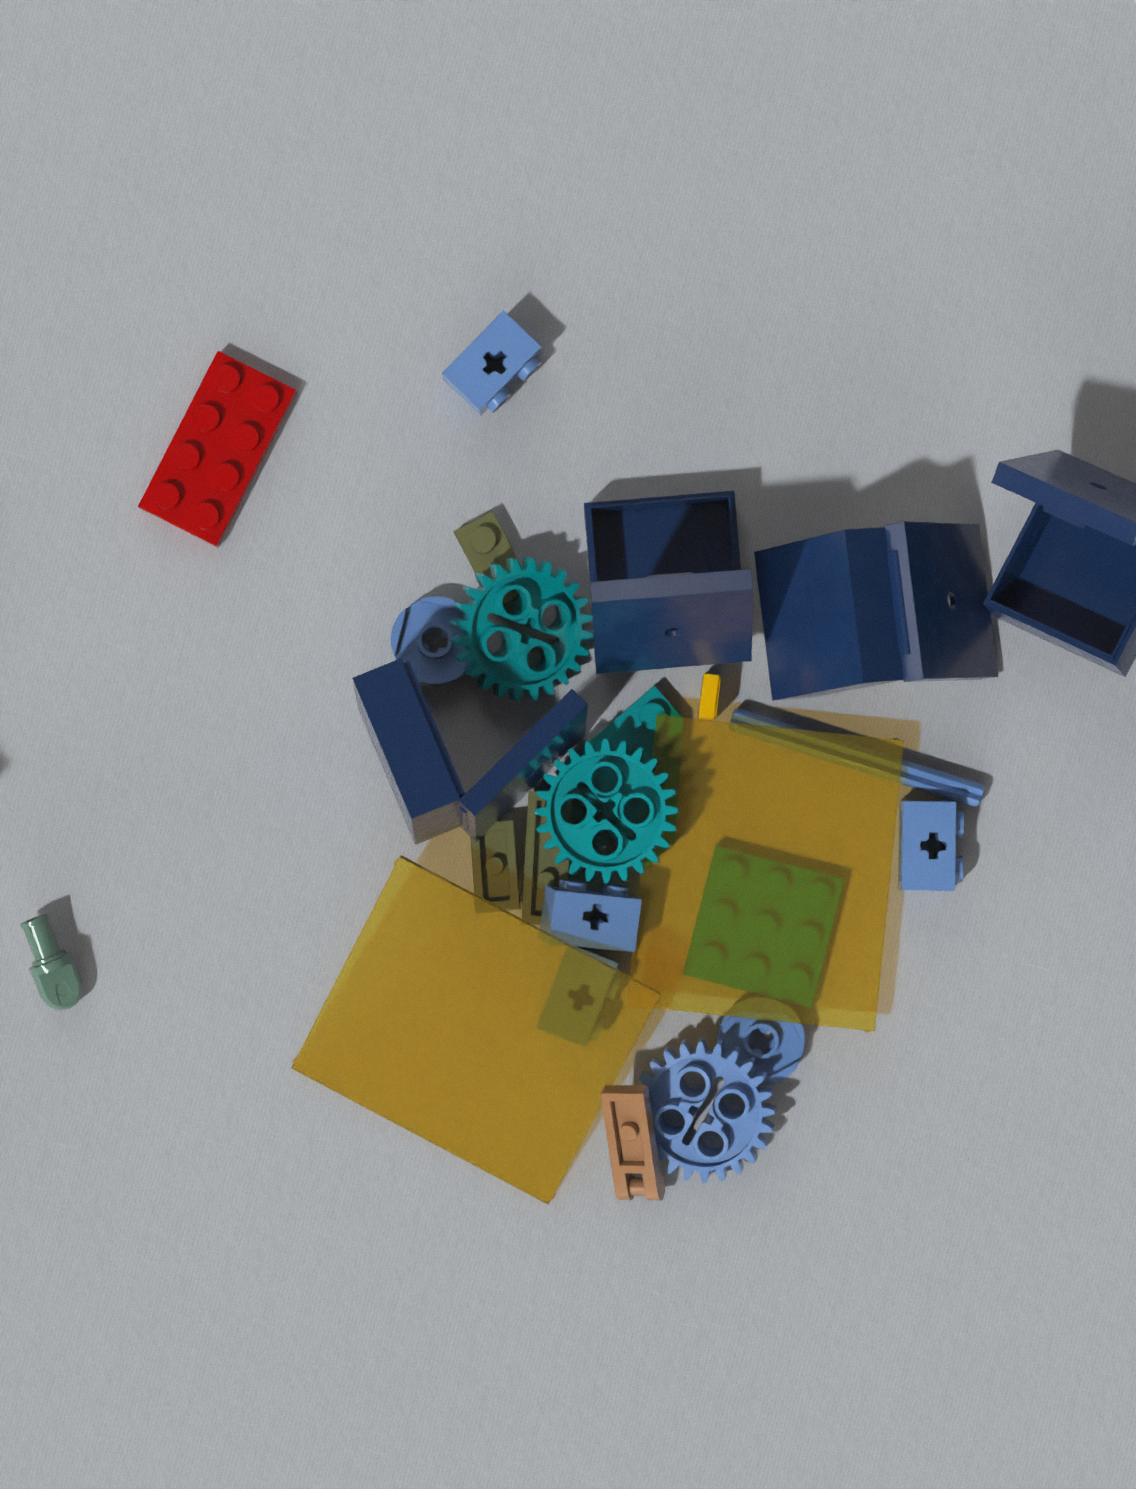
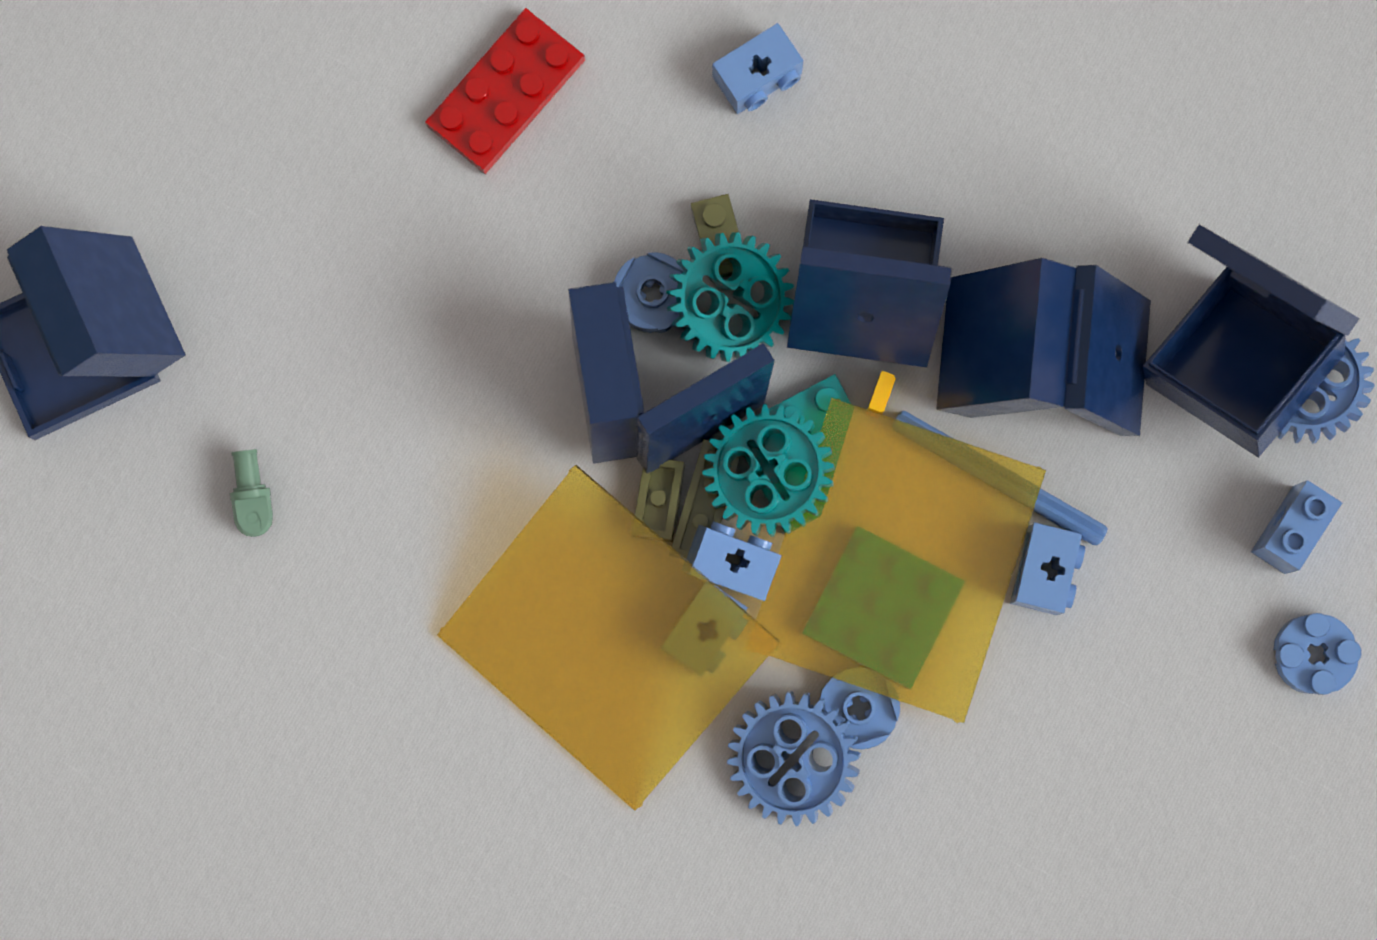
camera: 20 degrees right, 5 degrees down
medium nougat plate [600,1085,665,1201] -> none

